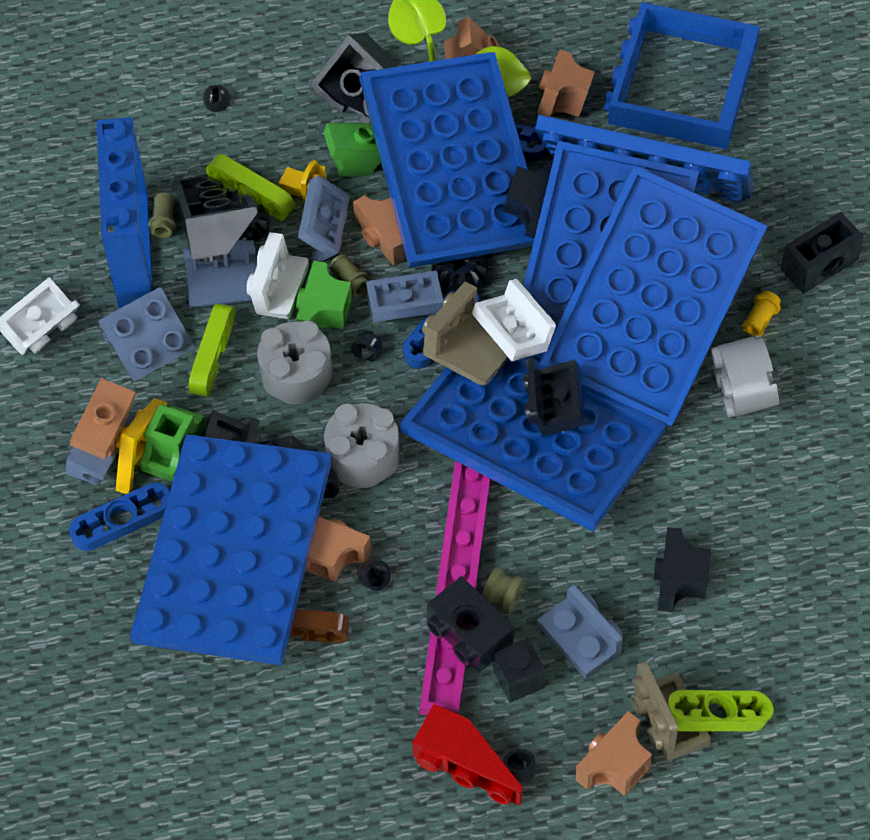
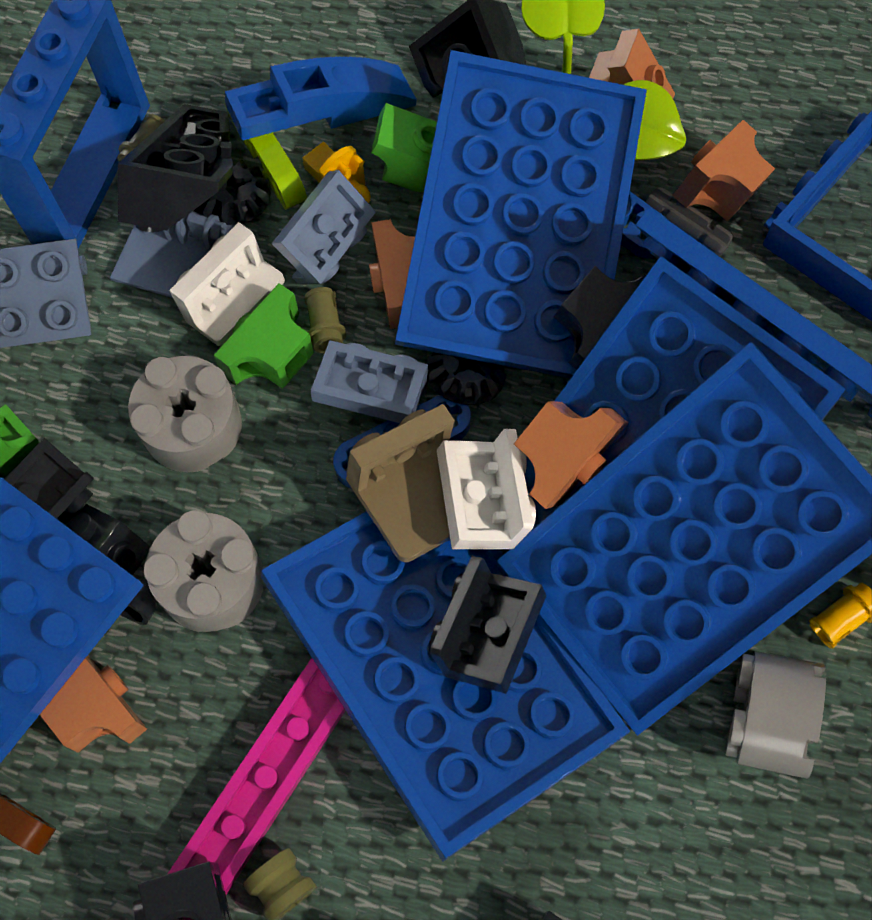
camera: 25 degrees right, 10 degrees up
lime beam [189,303,236,397] -> none
black hinge [203,84,231,112] -> none
black hinge [351,330,383,362] -> none
black hinge [357,559,391,591] -> none
none -> blue slope [225,57,417,141]
none -> nougat brick [514,401,629,509]

